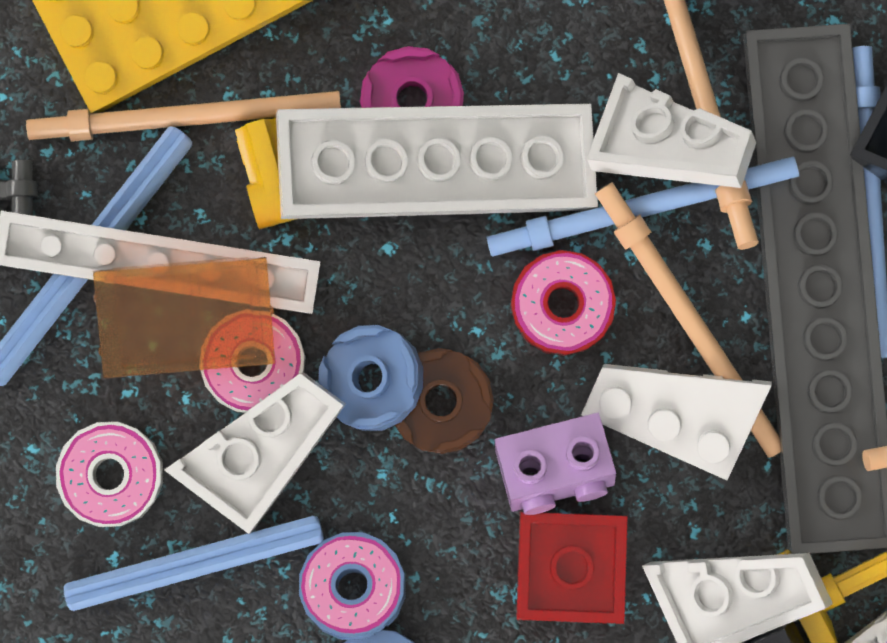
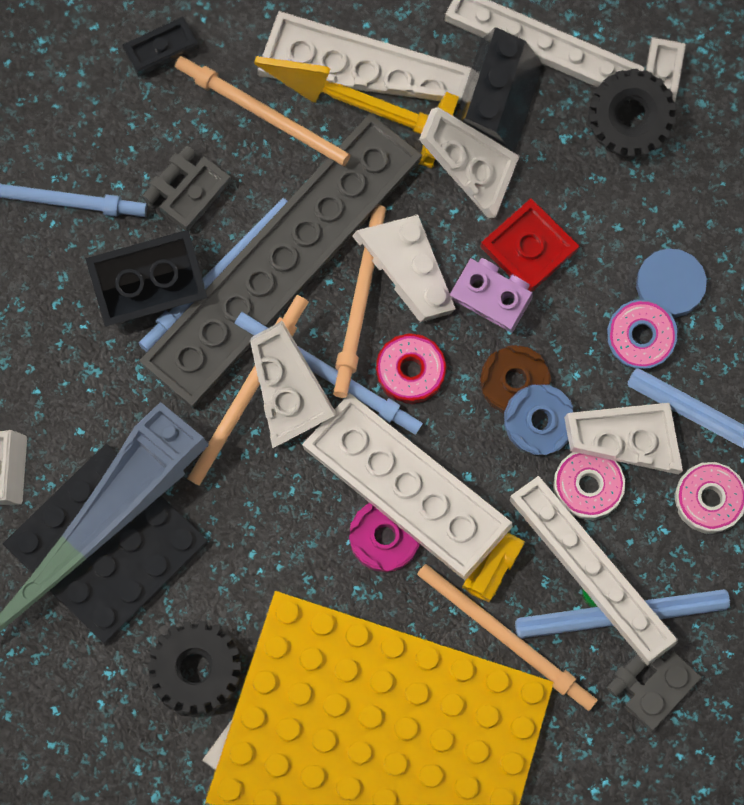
camera: 135 degrees left, 10 degrees down
clear orange piece [93,257,275,378] -> none

